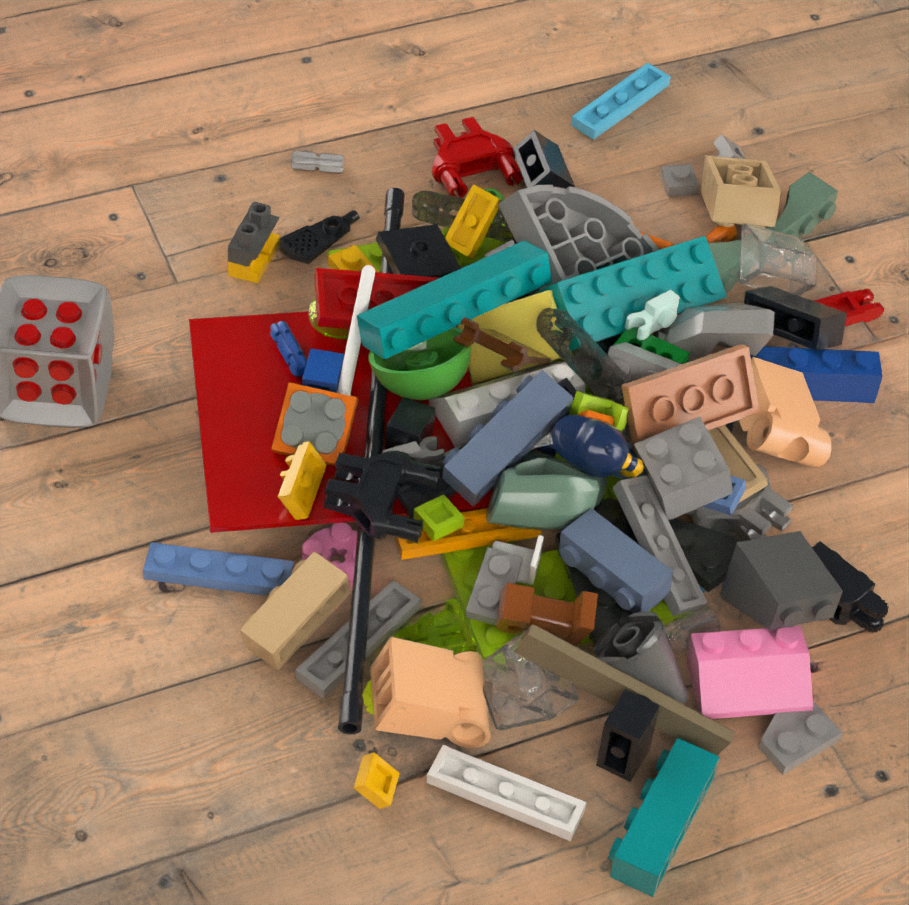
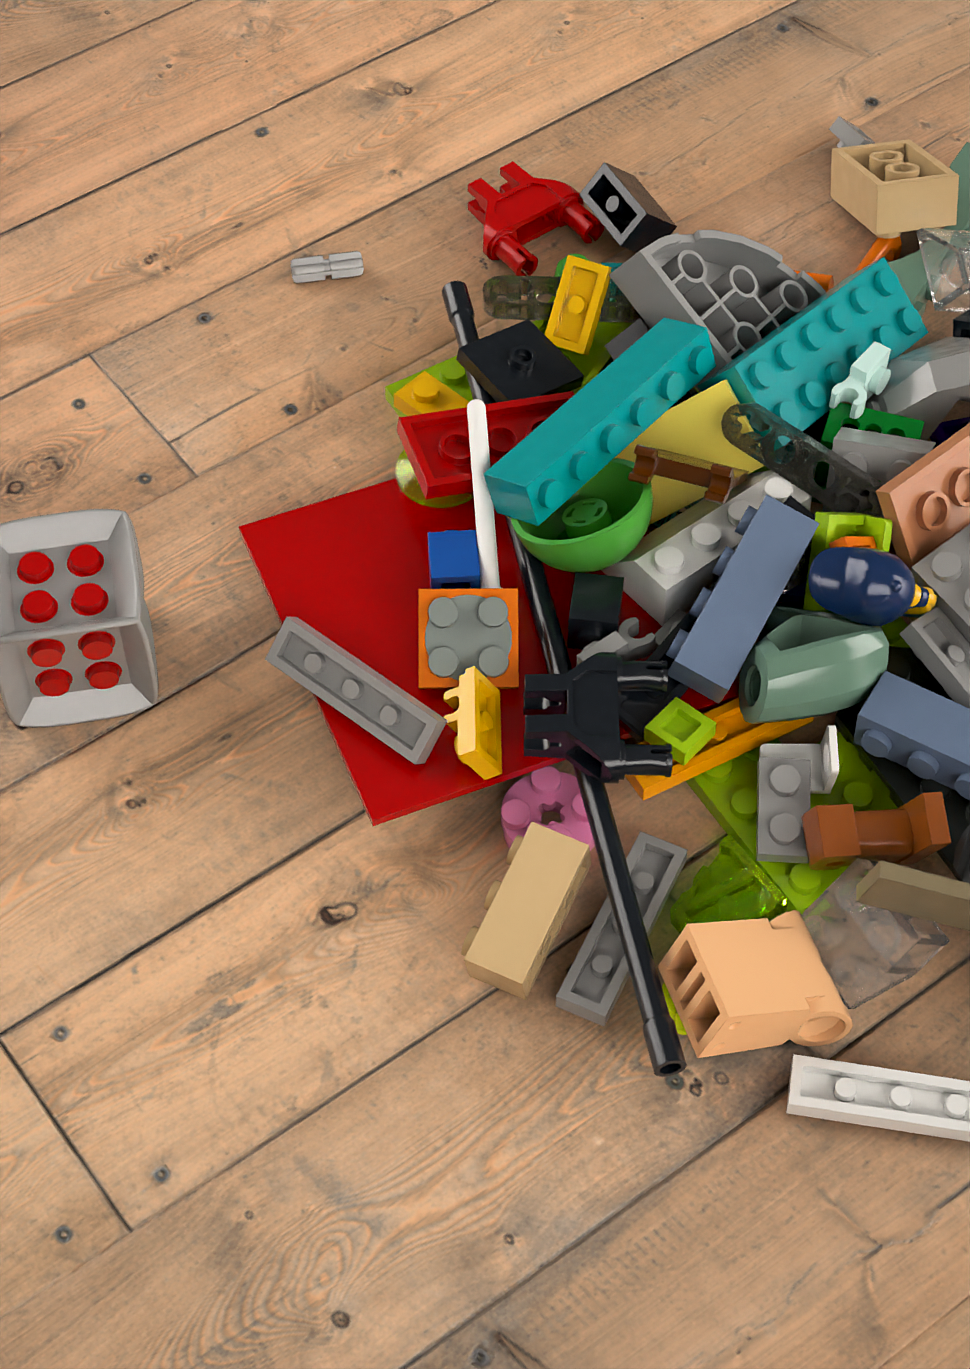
camera: 10 degrees left, 5 degrees up
medium blue plate [143,542,294,596] -> none
dark grey hips [228,202,280,284] -> none
blue axle [270,321,308,377] -> none
black piece [280,210,360,264] -> none
yellow plate [353,752,400,809] -> none
medium azure plate [571,63,671,140] -> none
light grey plate [660,164,699,196] -> none
none -> light grey plate [265,617,448,765]

